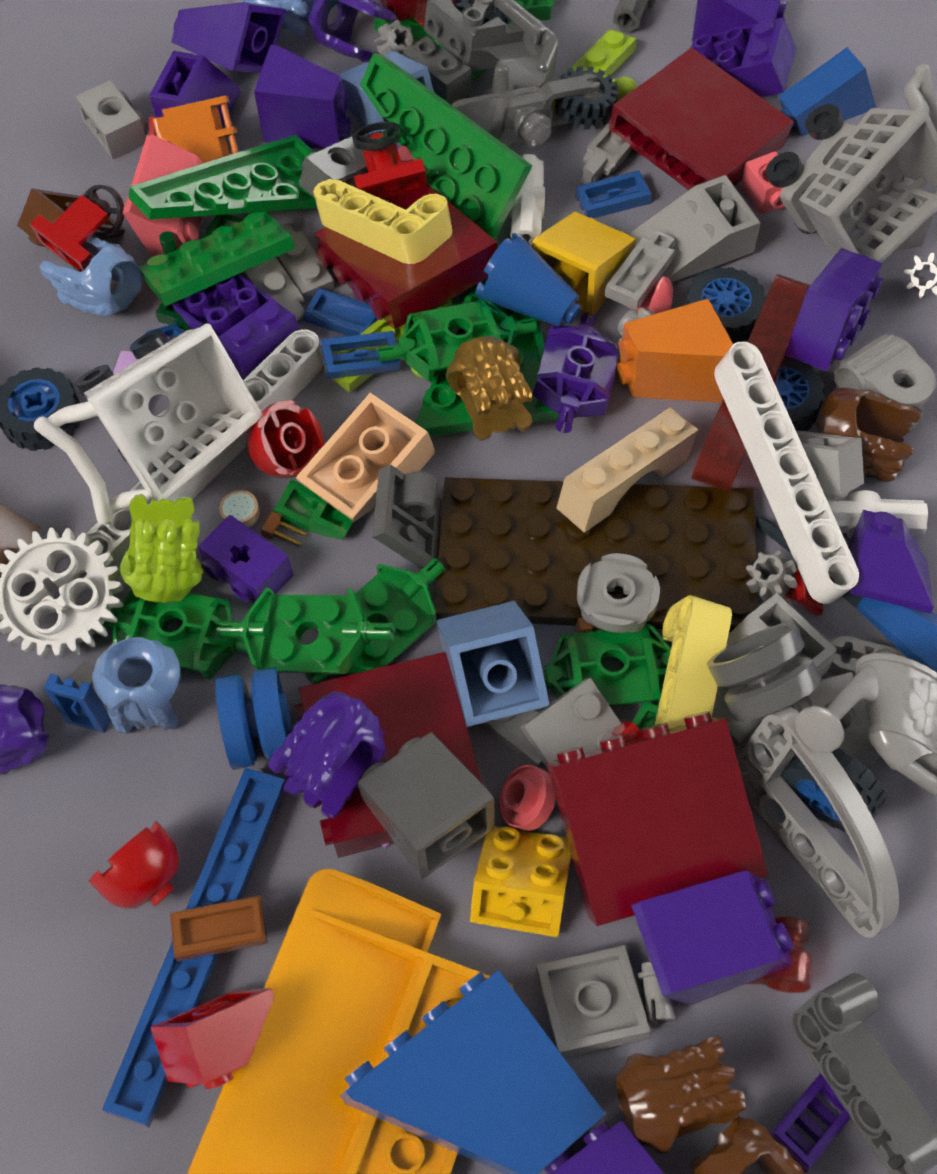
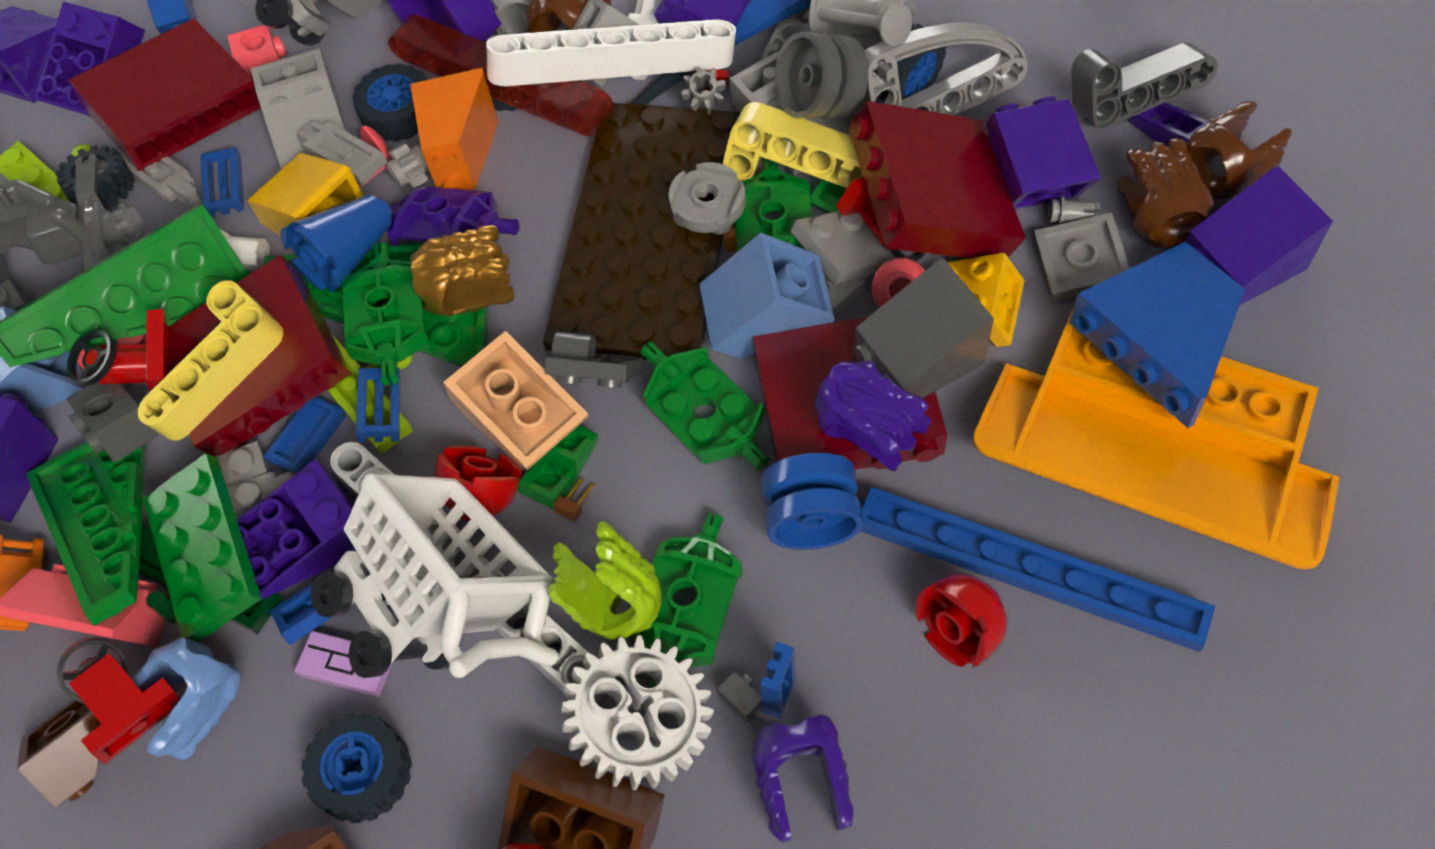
camera: 80 degrees left, 0 degrees up
medium blue piece [92,637,182,734] -> none
red slope [150,989,274,1089] -> none
dark orange tile [170,896,268,962] -> none
dark purple brick [197,515,294,603] -> none
green plate [217,588,395,674] -> none
light aqua tile [219,490,260,528] -> none
tan arch [557,407,698,533] -> none

